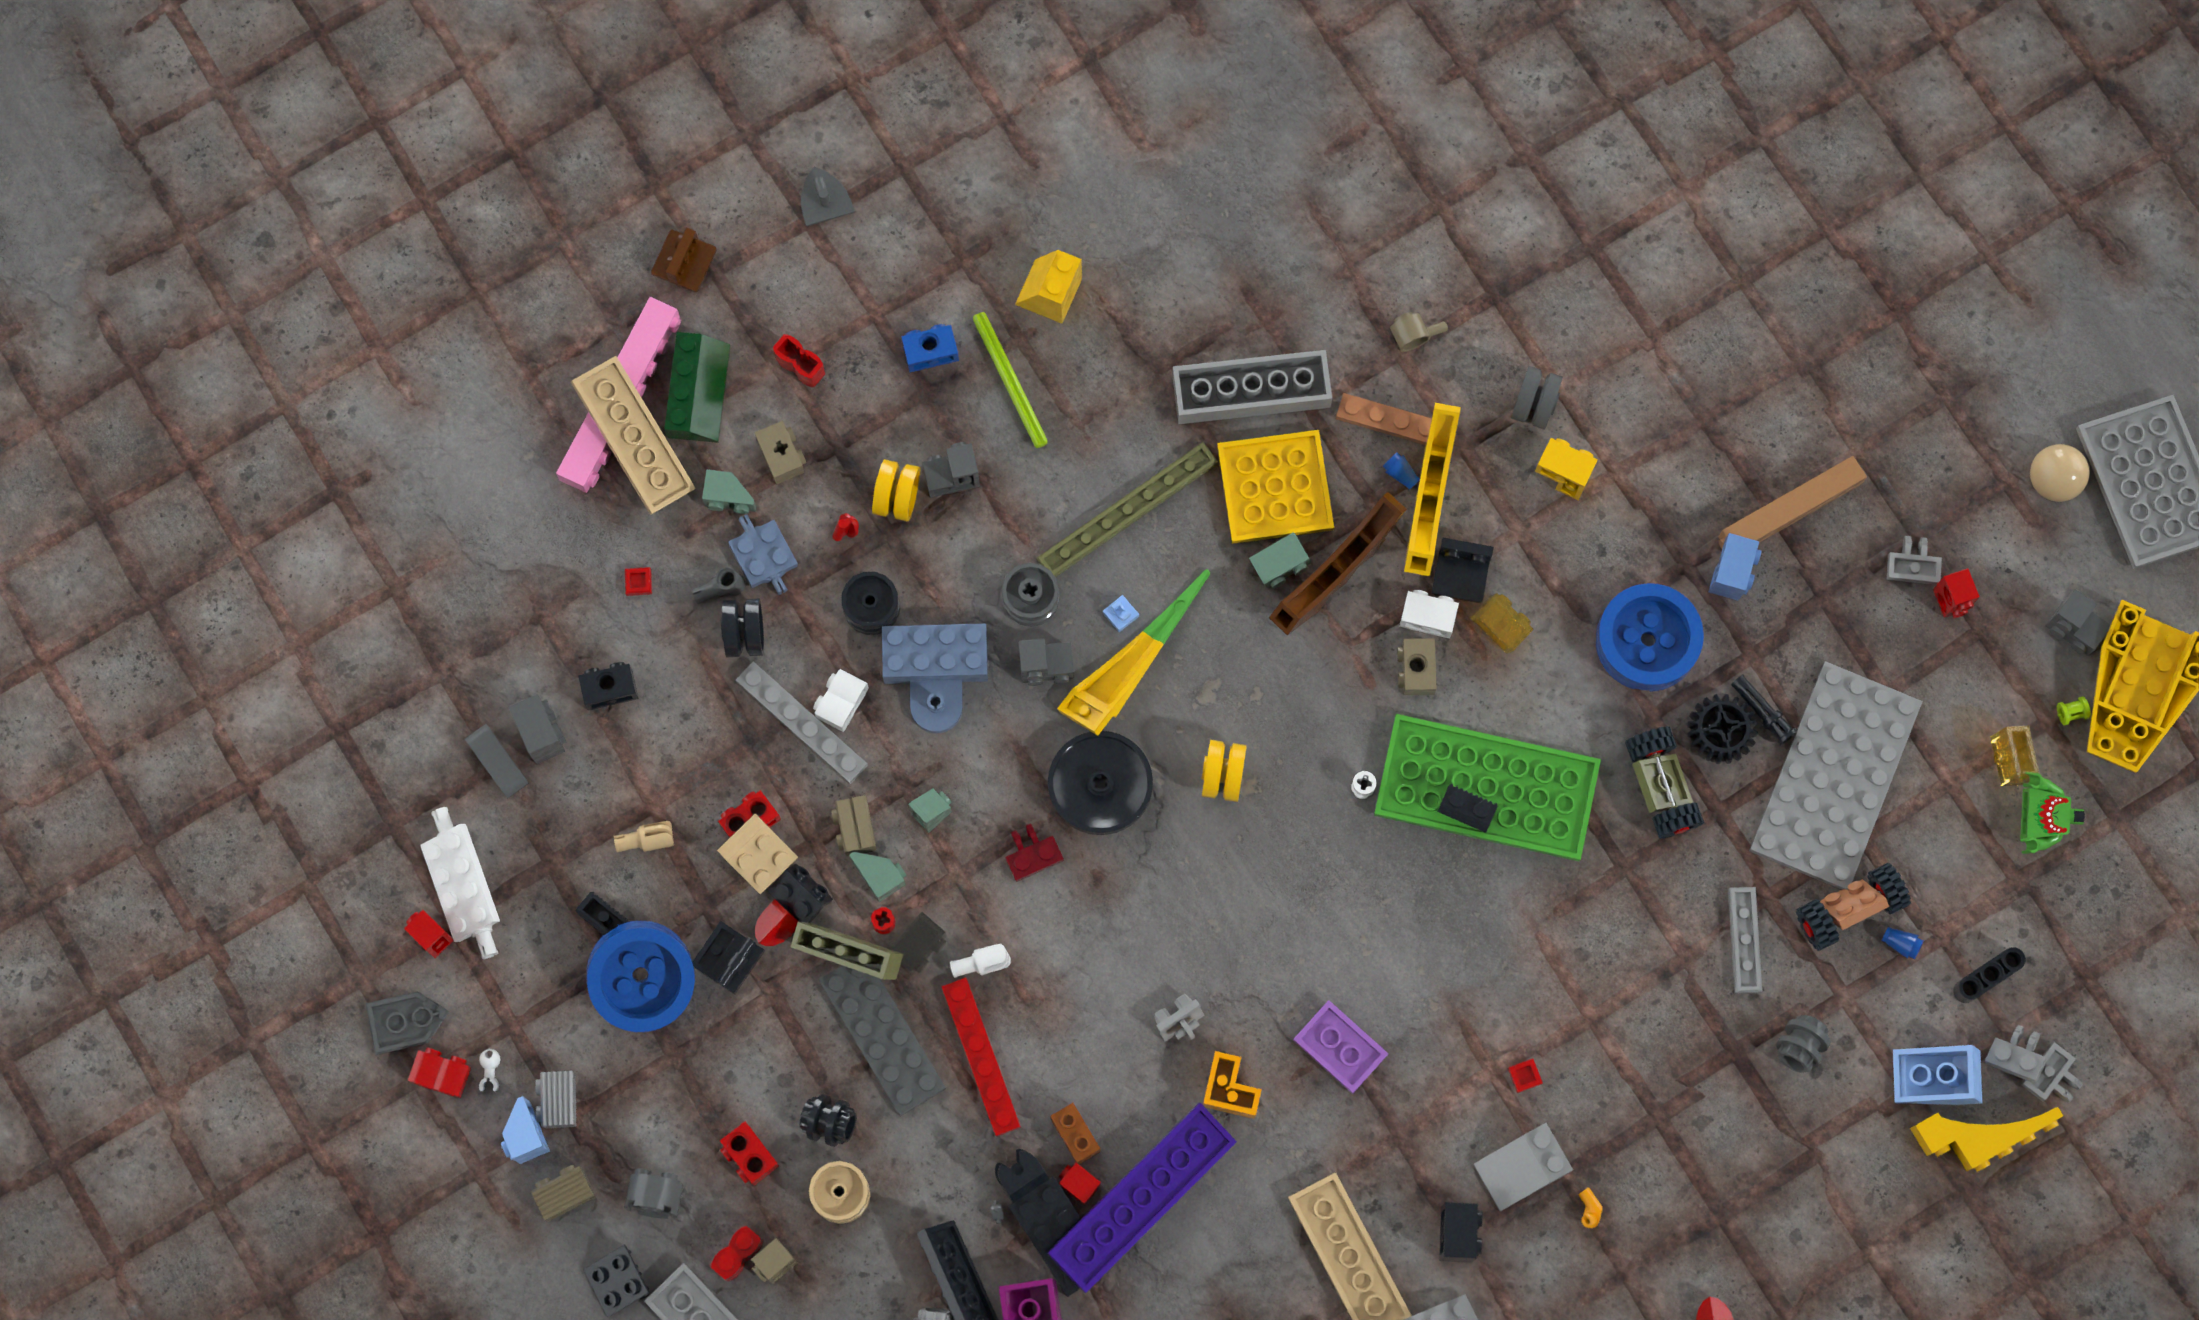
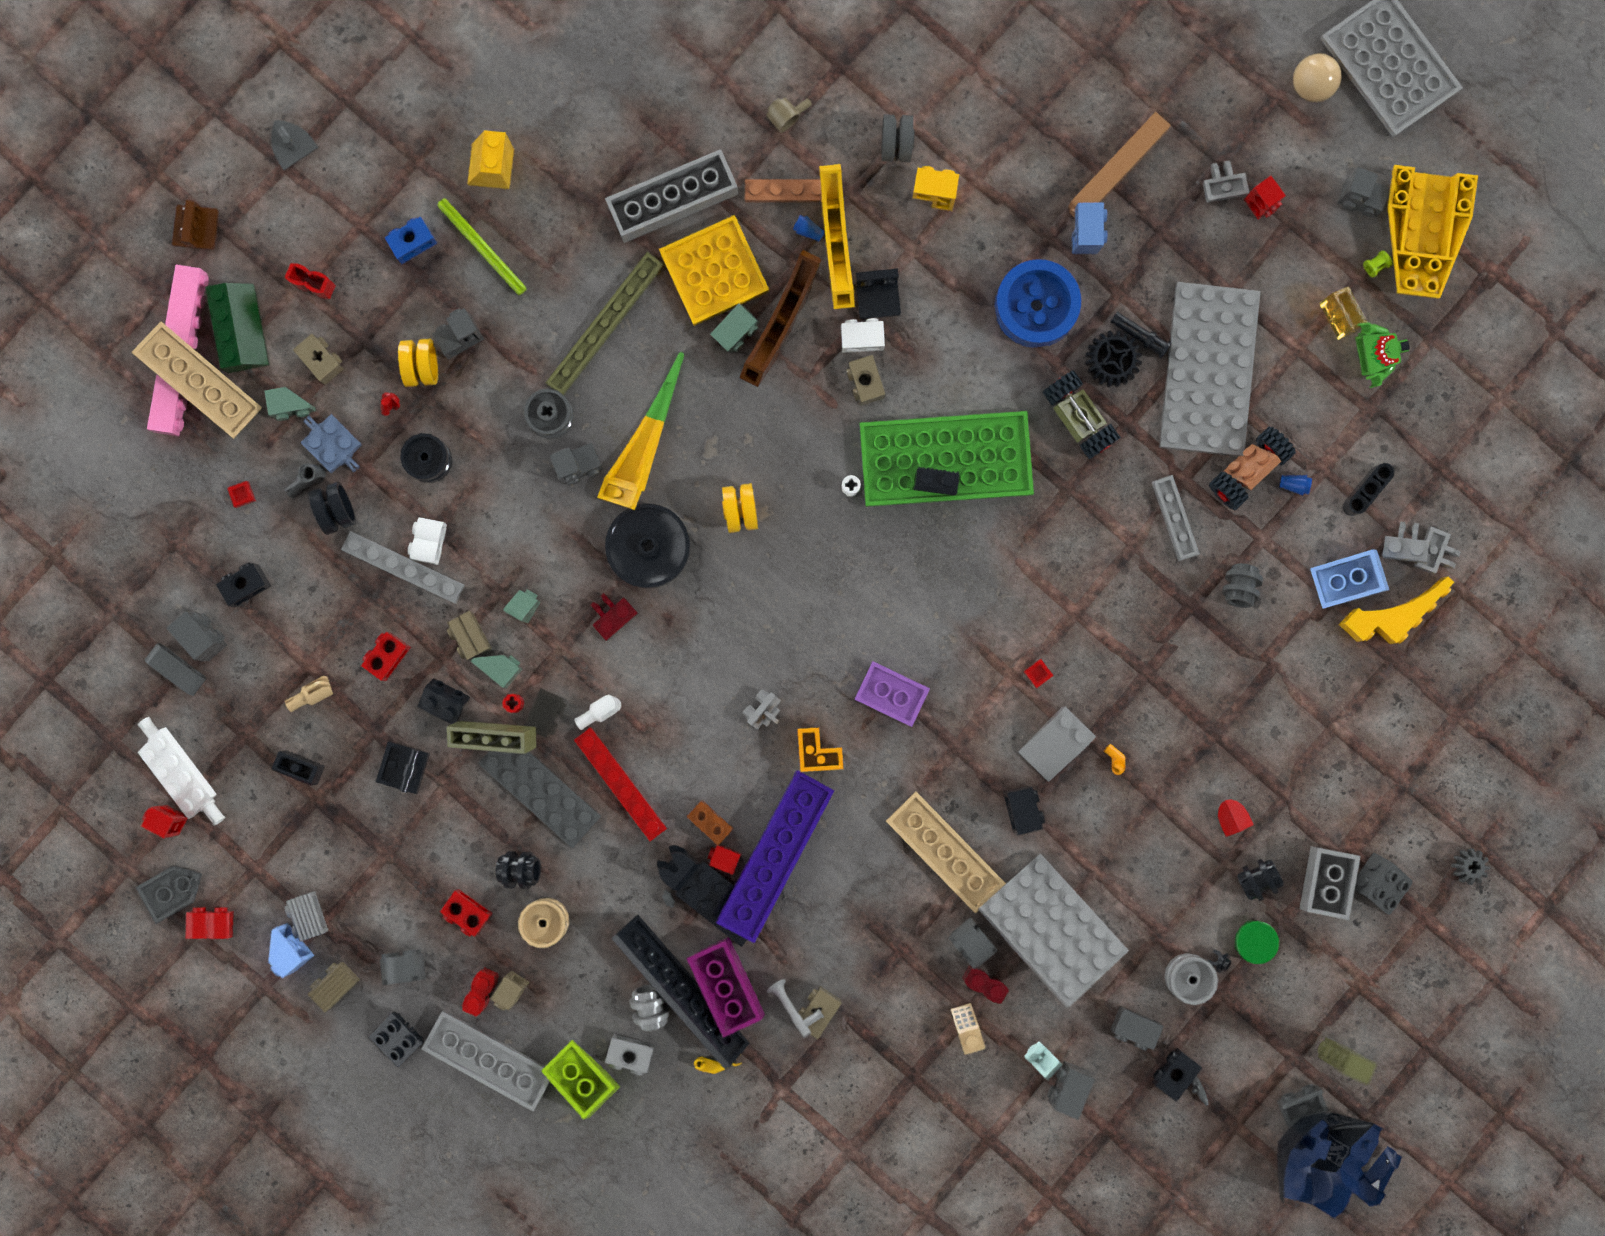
camera: 15 degrees left, 10 degrees up
white arm [479,1049,500,1091] -> none
blue brick [587,921,695,1032] -> none
tan brick [717,814,798,894] -> none
red brick [755,899,799,946] -> none
sand blue brick [882,624,988,733] -> none
light blue tile [1103,595,1139,632] -> none
clear yellow brick [1470,593,1534,654] -> none

